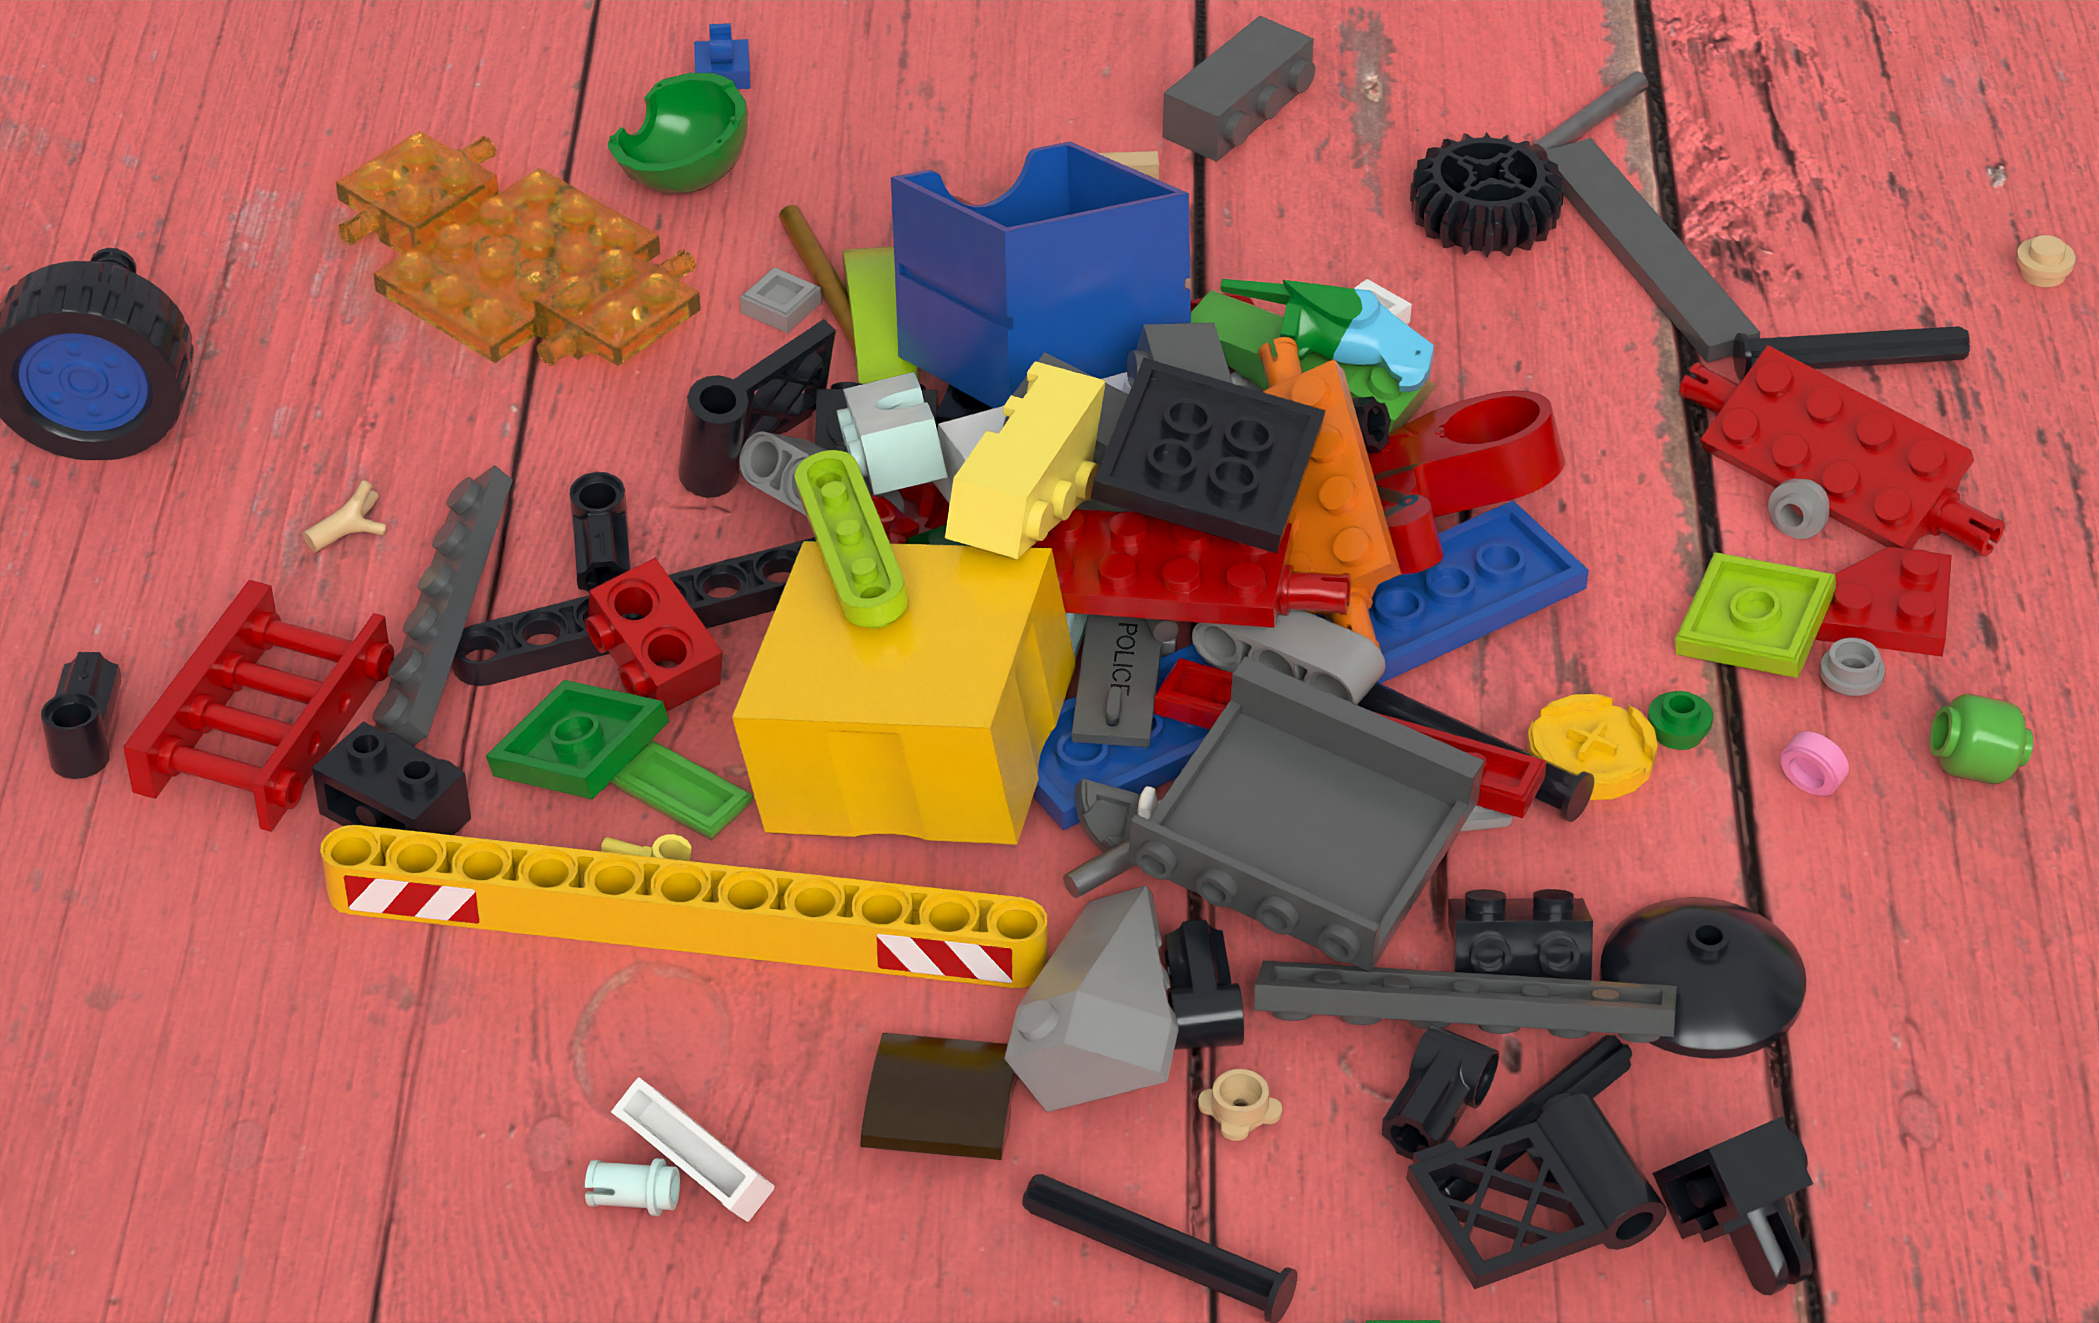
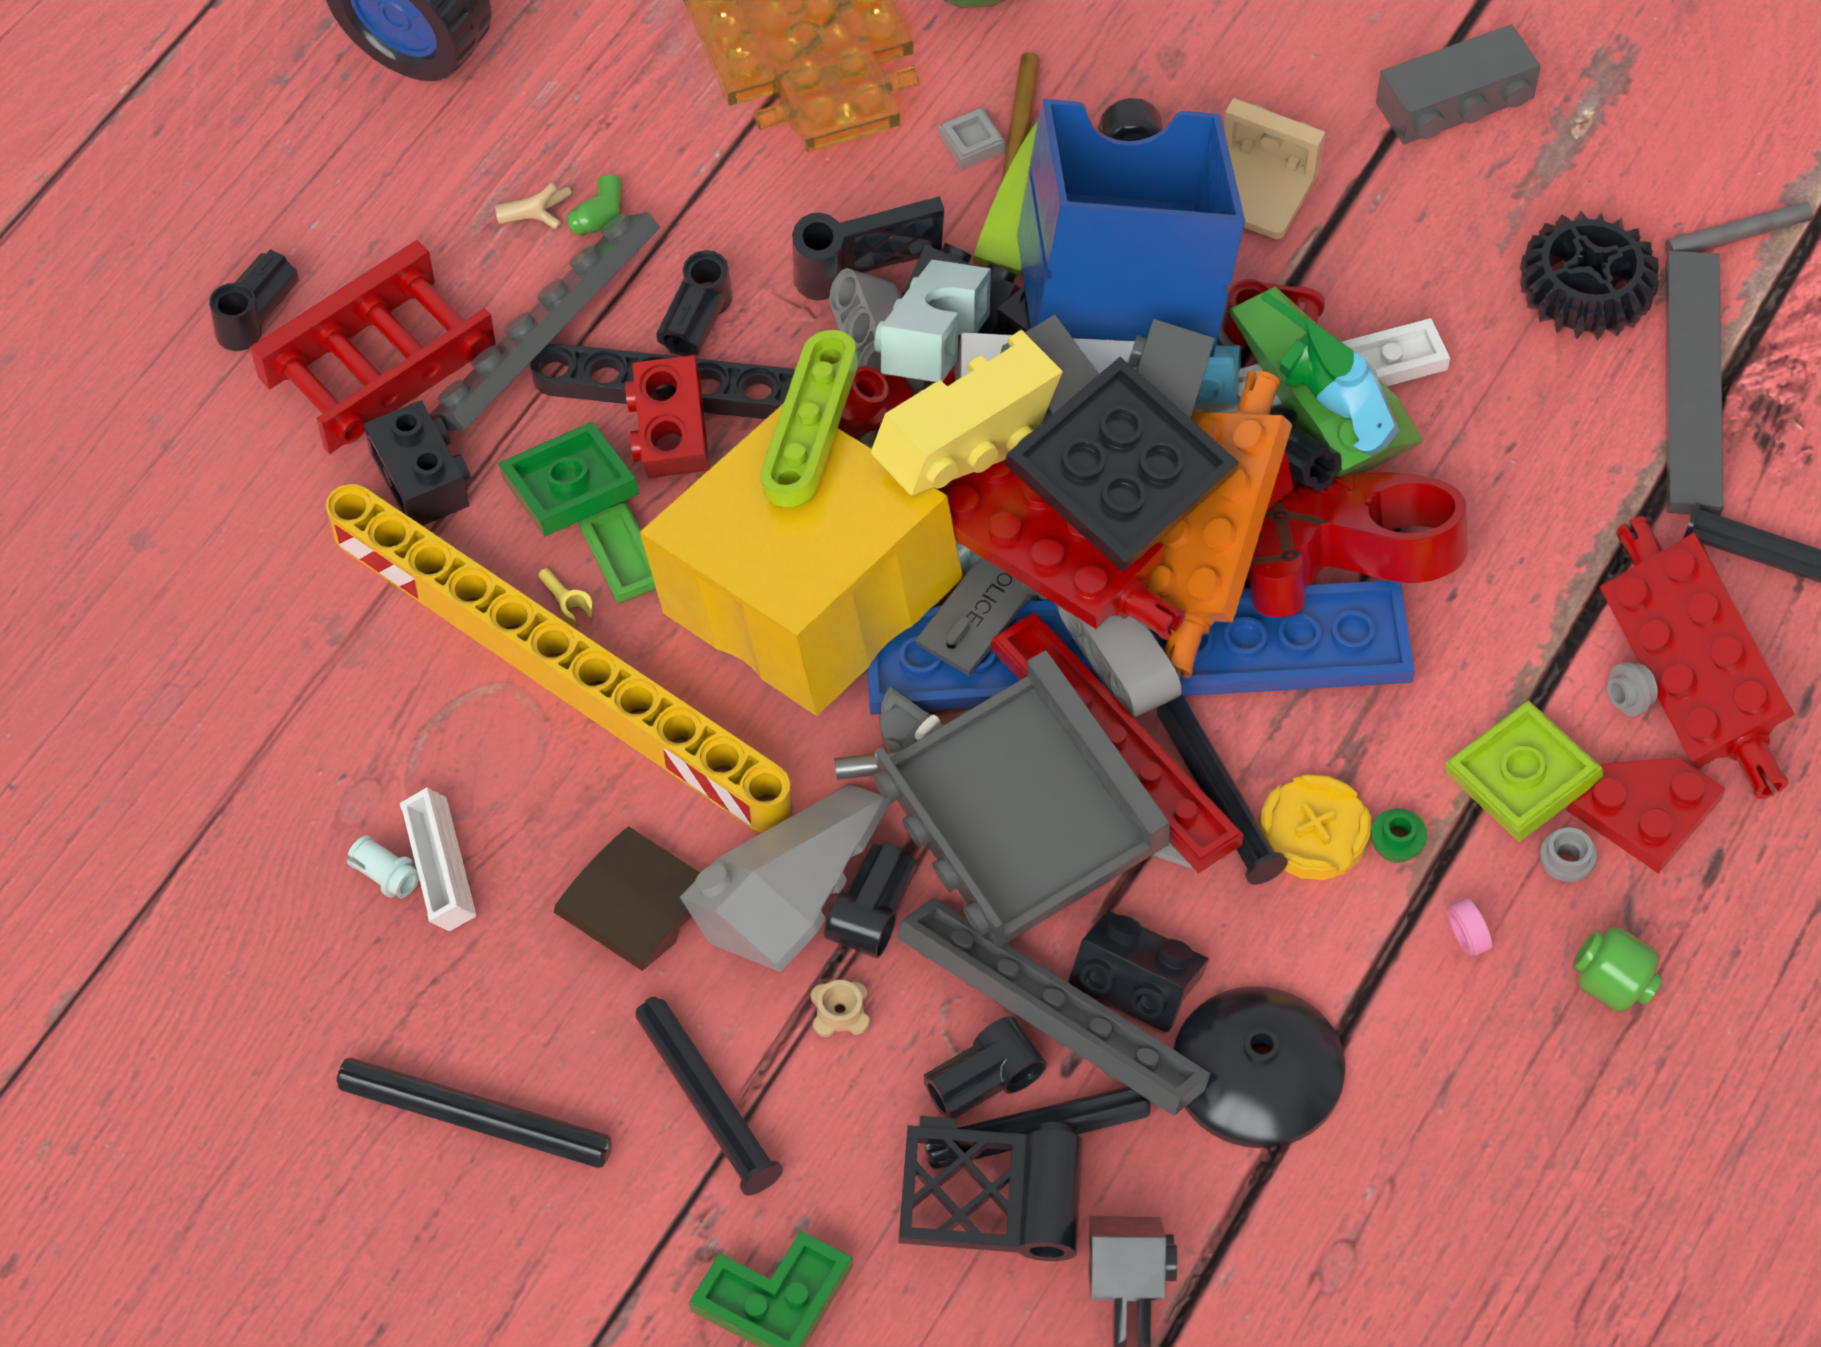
camera: 30 degrees right, 15 degrees up
none -> bright green arm [567,174,622,235]

